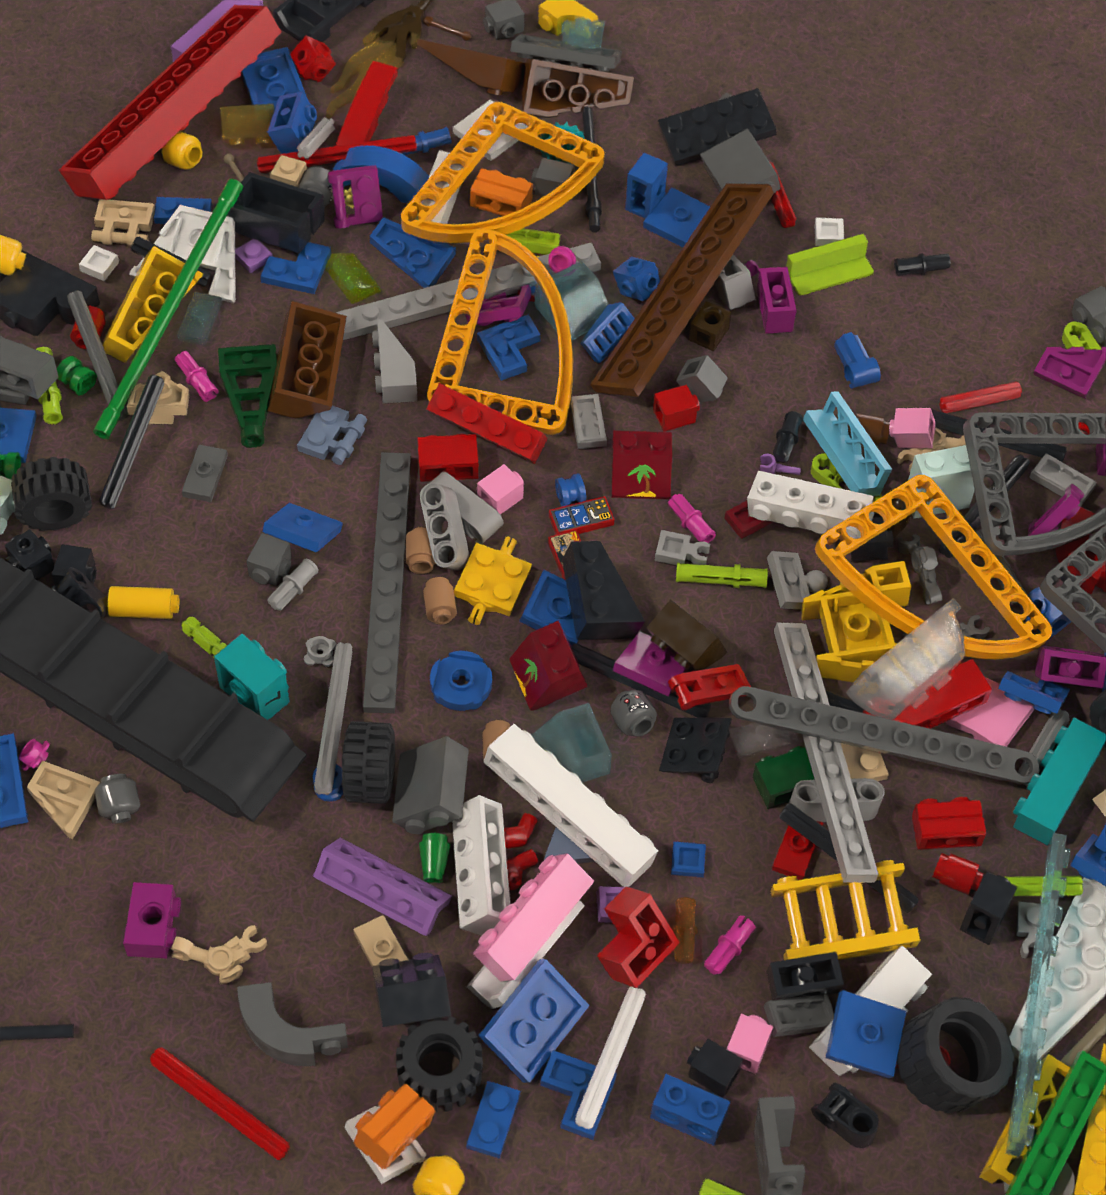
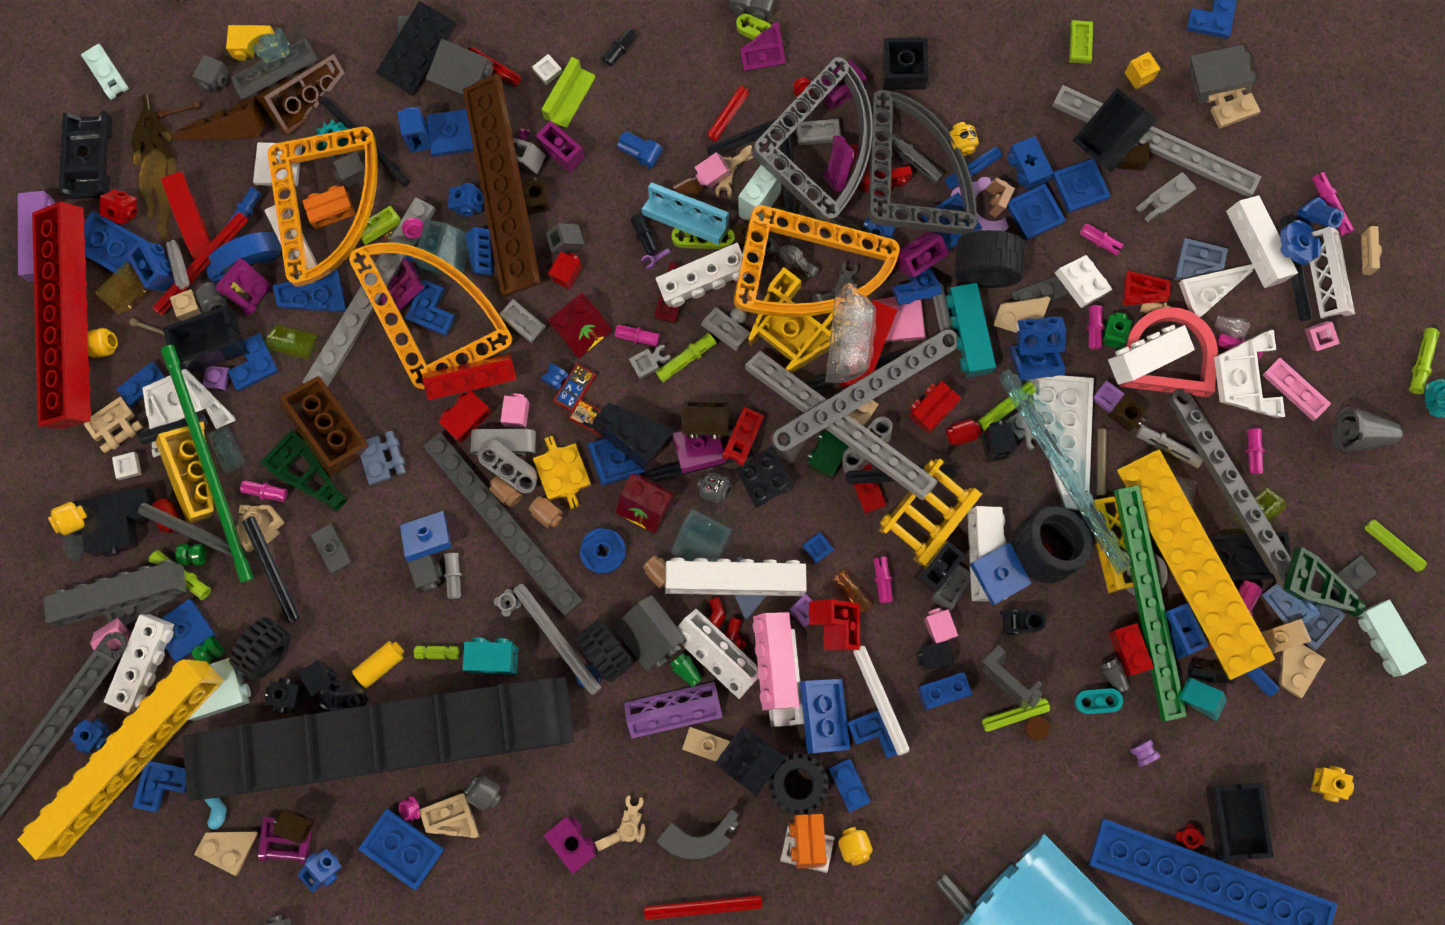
camera: 35 degrees left, 20 degrees up
light grey slope [372,319,417,403] -> none

